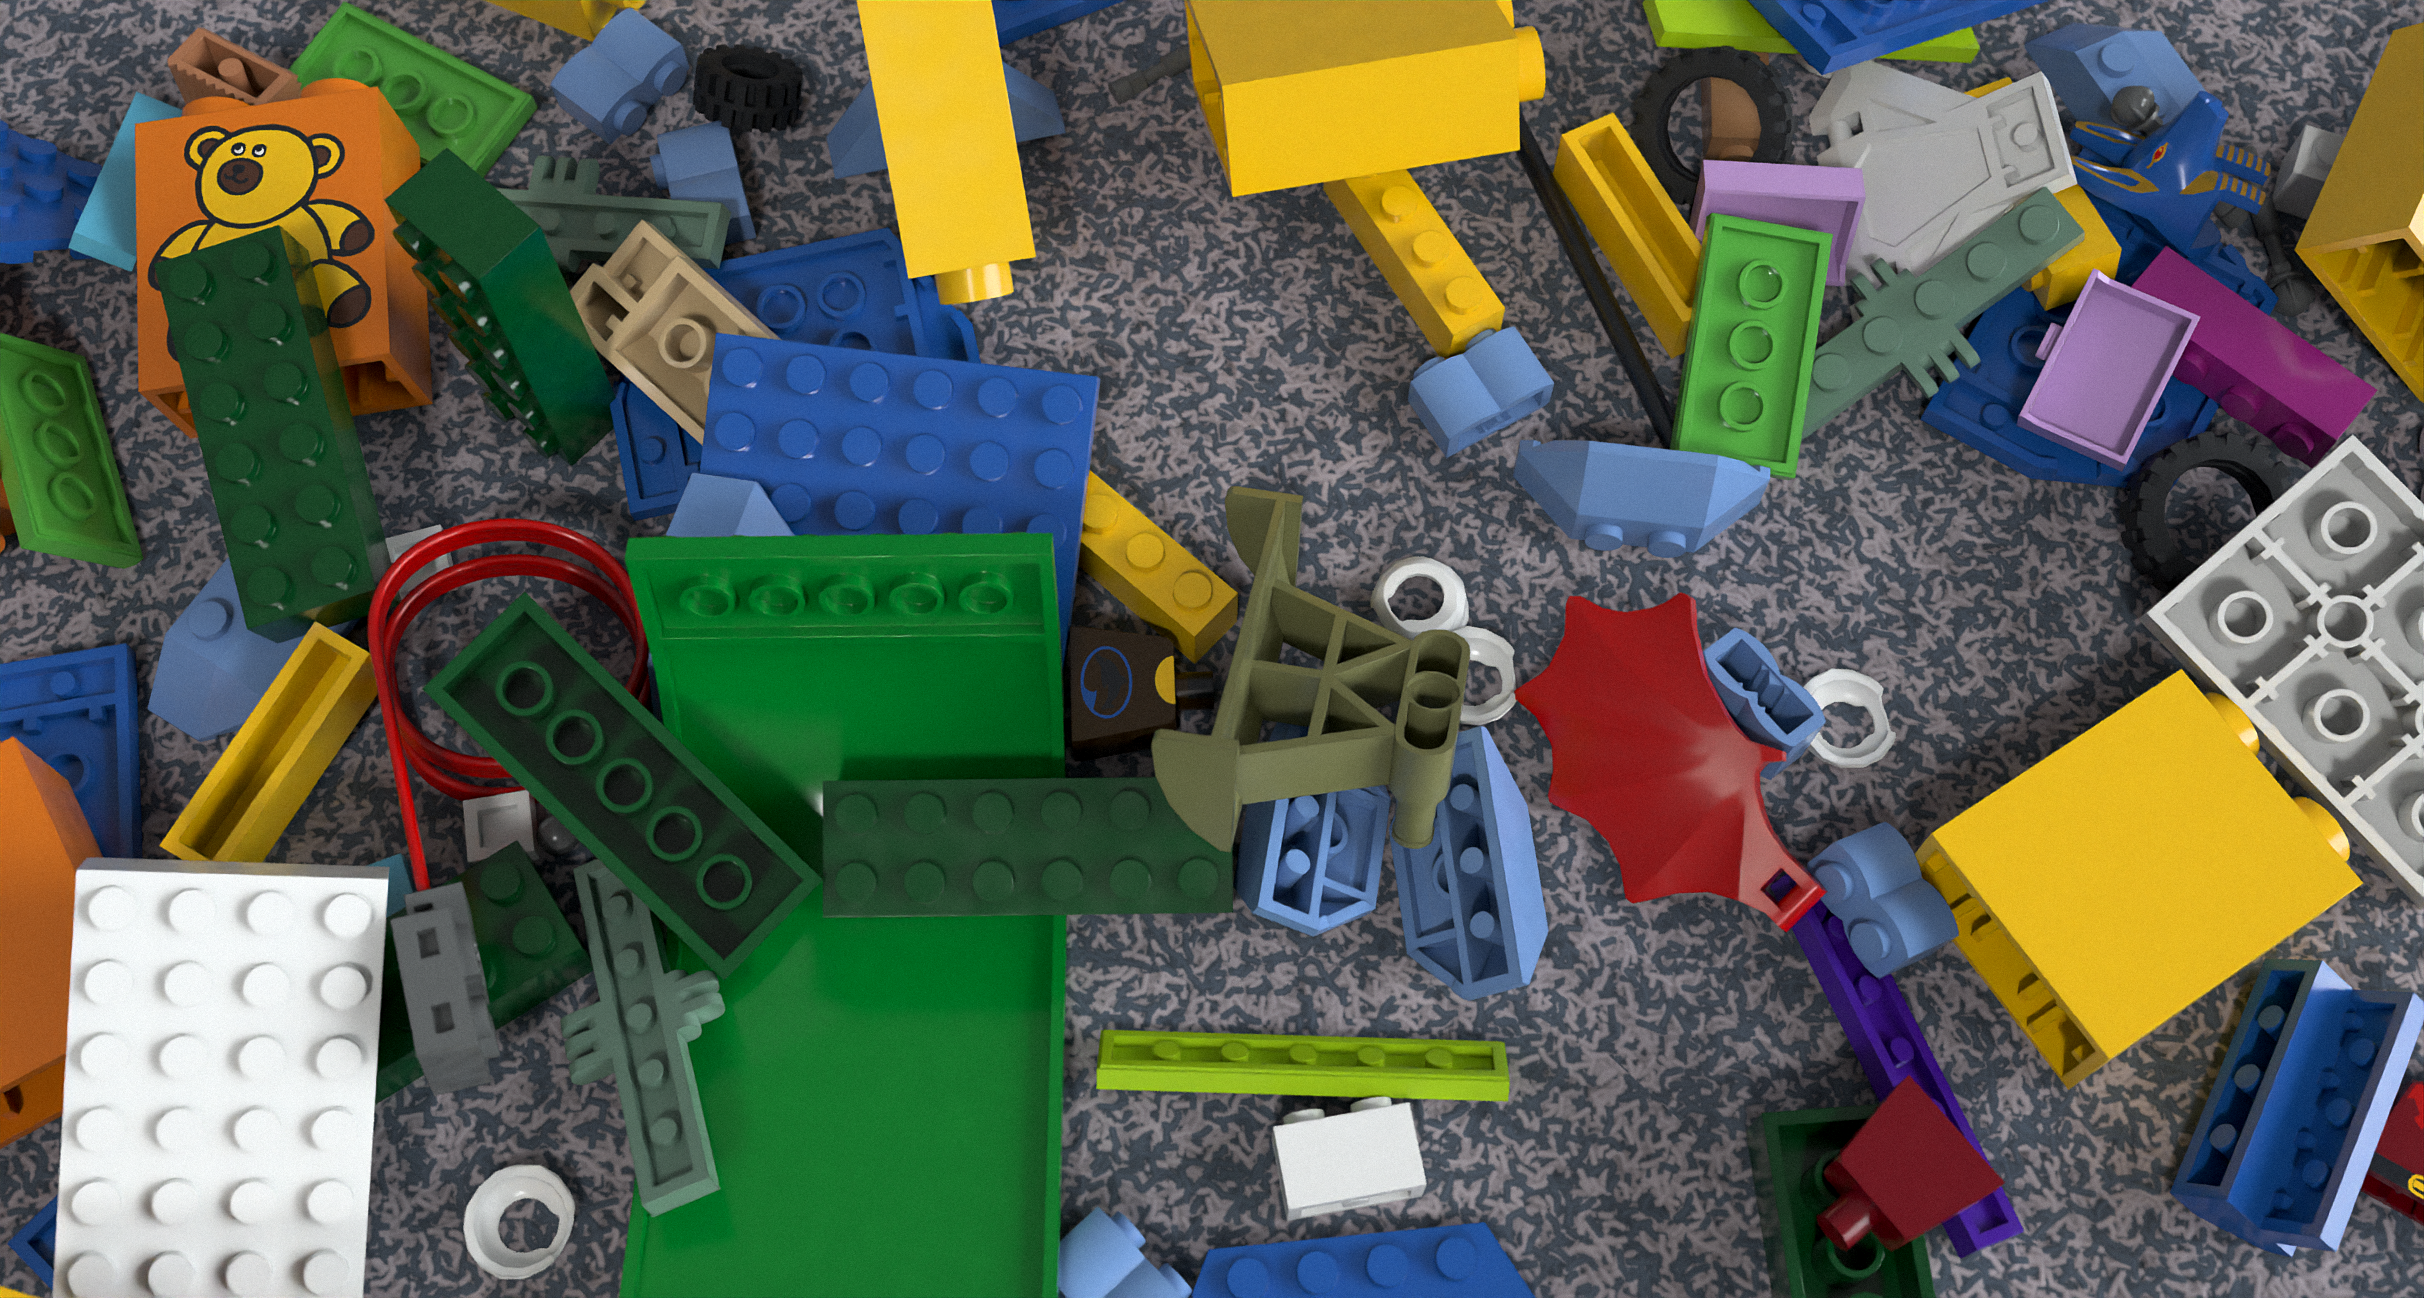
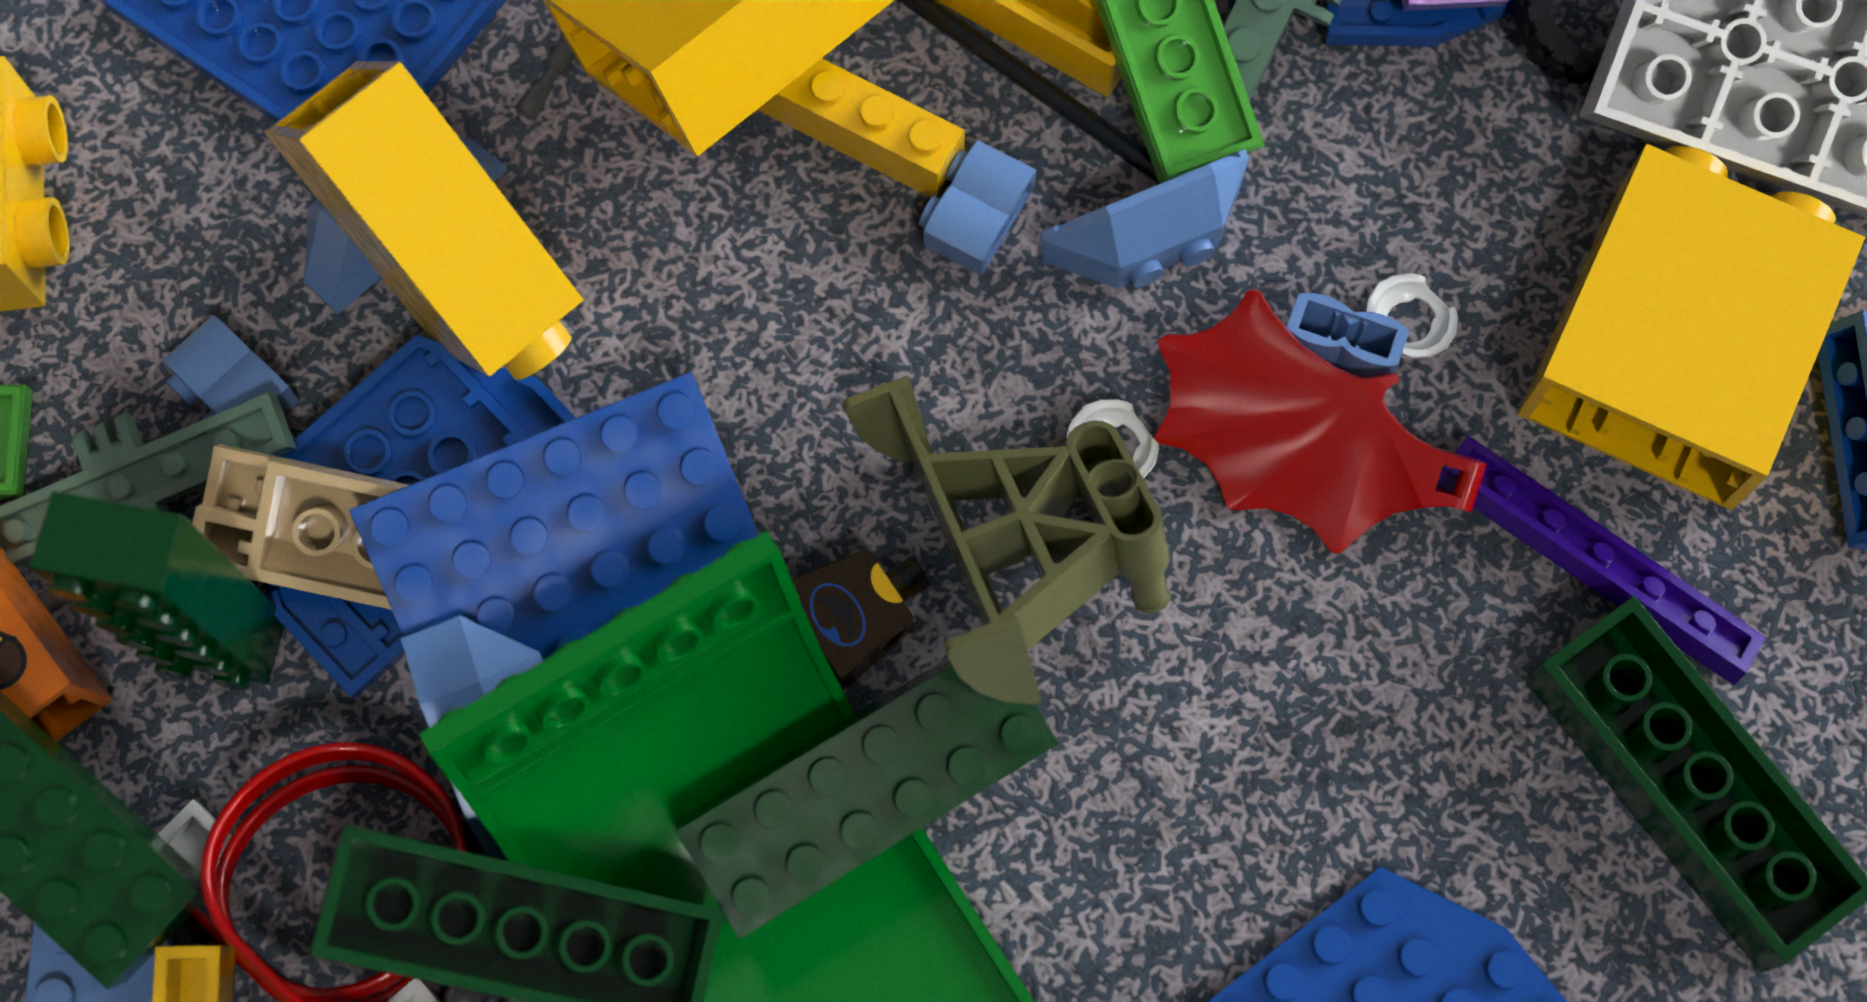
camera: 30 degrees left, 5 degrees up
medium blue brick [550,7,689,145] -> none
black tyre [693,44,803,133] -> none
yellow brick [1078,470,1238,664] -> none
lime tile [1097,1030,1510,1102] -> none
medium blue wedge [1233,722,1391,937] -> none
white brick [1272,1097,1427,1221] -> none
white piece [1371,556,1469,641] -> none
medium blue wedge [1389,726,1549,1001] -> none
medium blue brick [1807,821,1959,979] -> none
dark red torso [1817,1075,2005,1251] -> none

